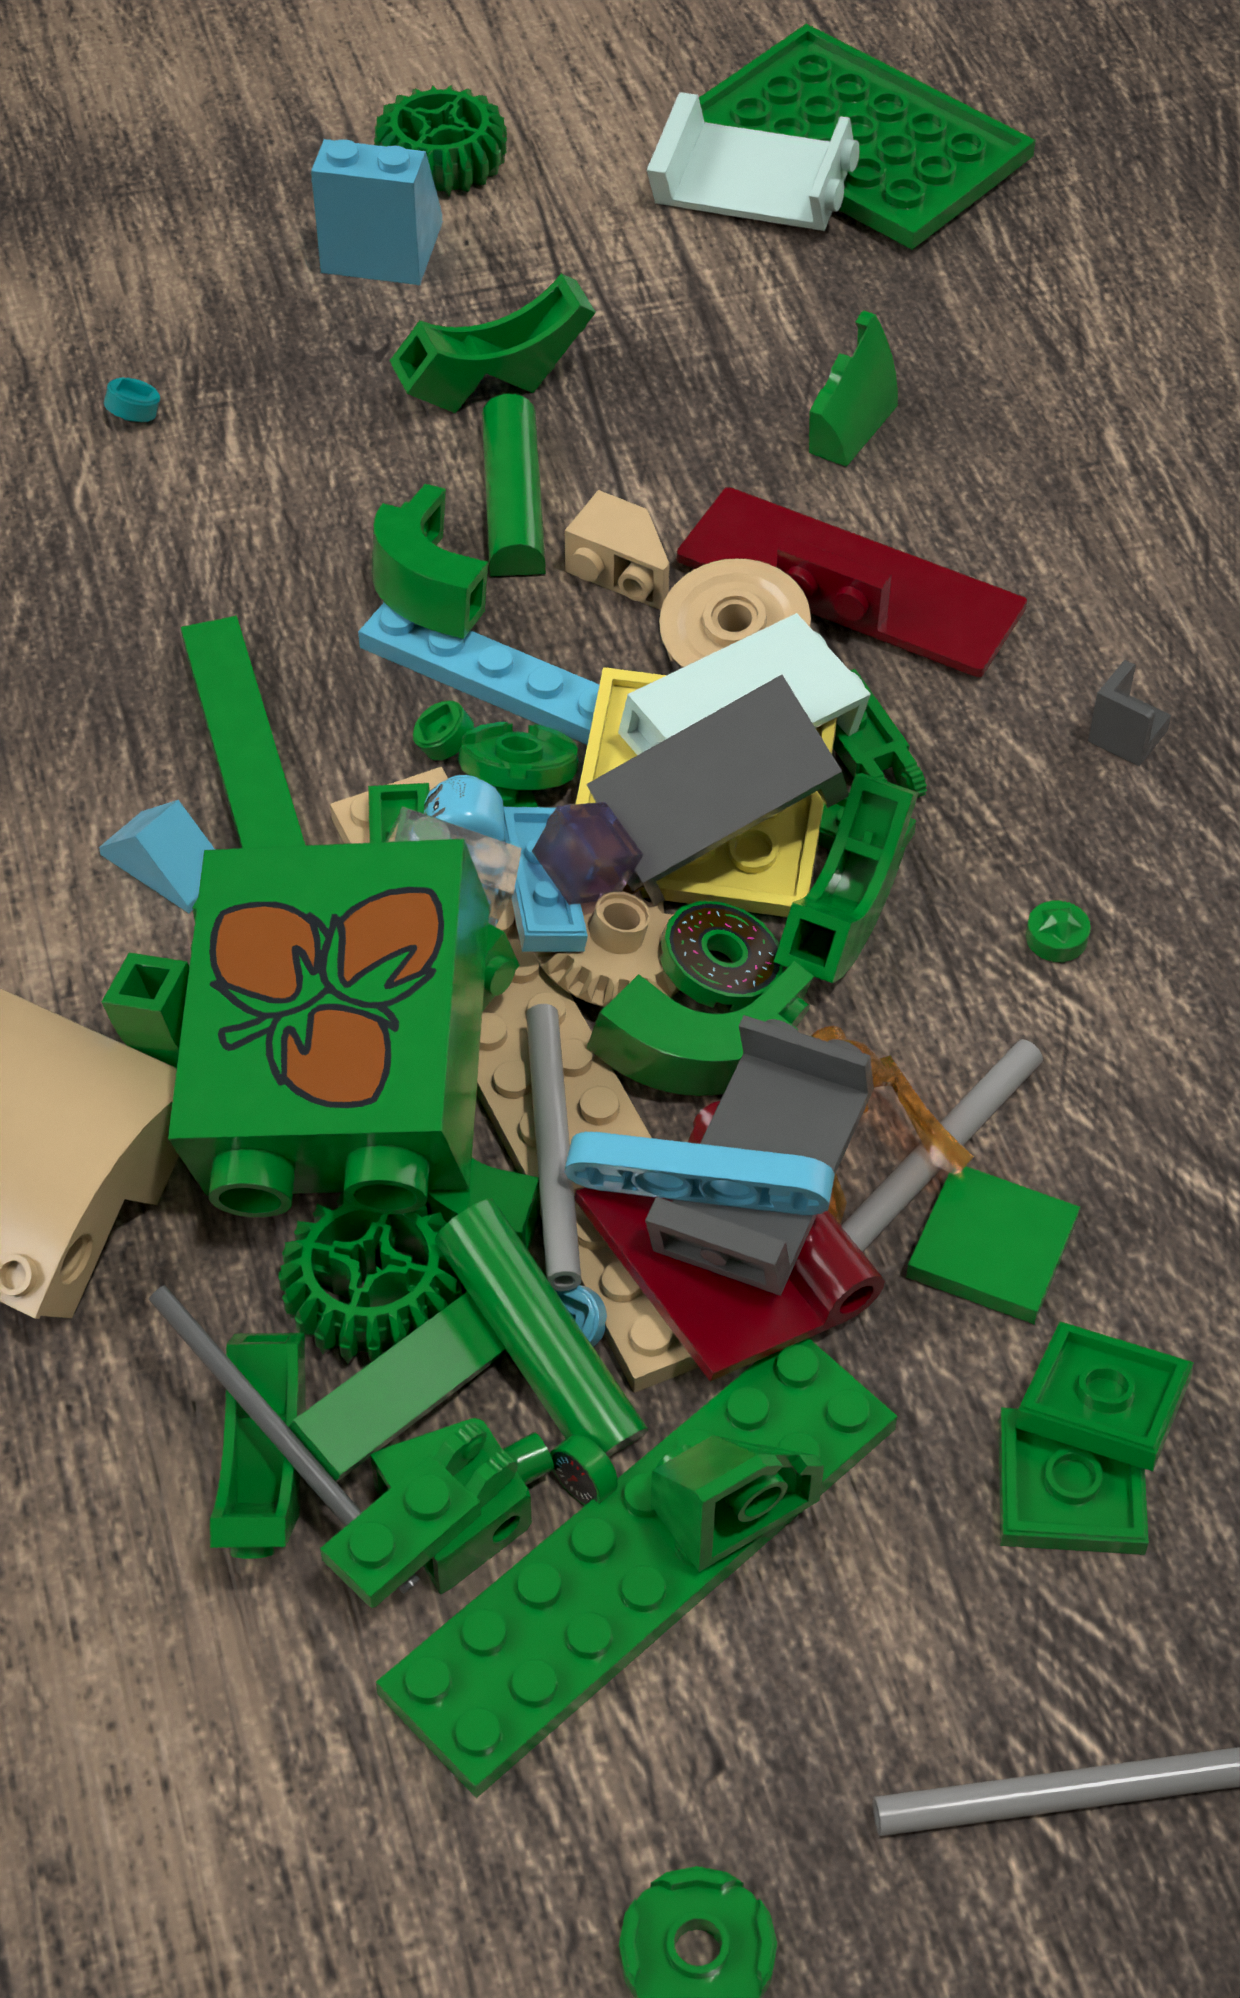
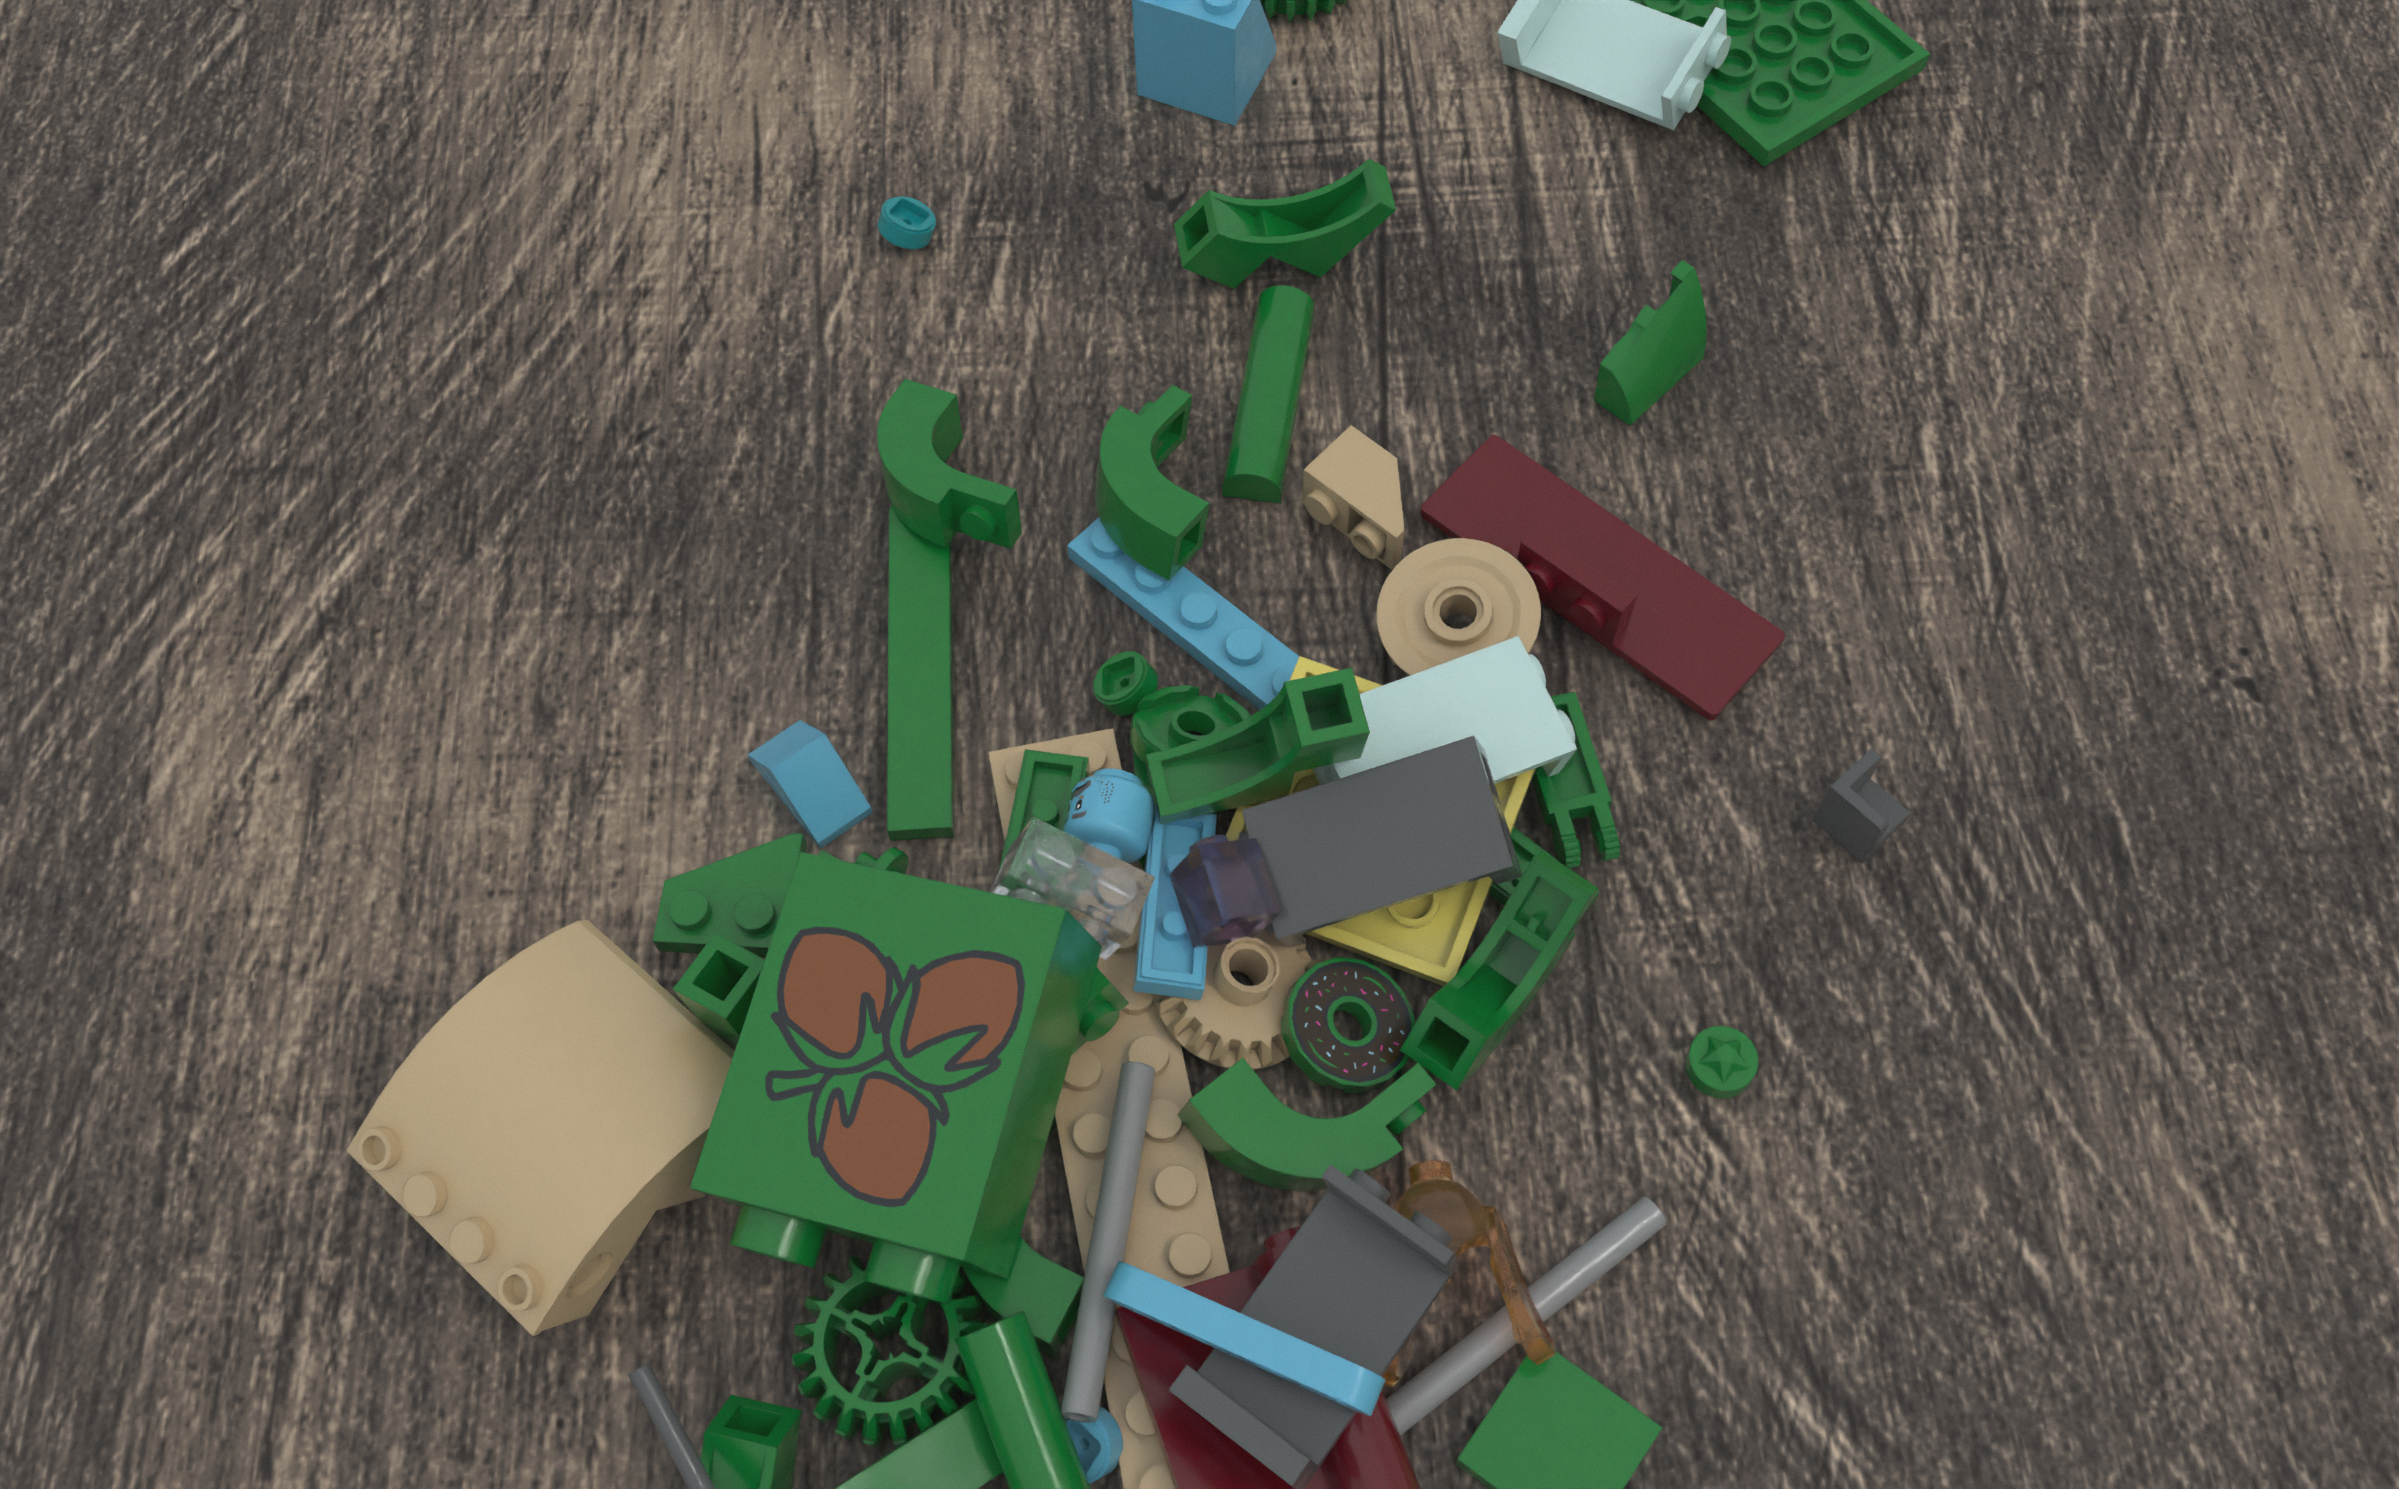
camera: 15 degrees right, 10 degrees up
none -> green wing [653,833,807,958]
none -> green arch [877,379,1022,549]
none -> green arch [1146,668,1370,824]

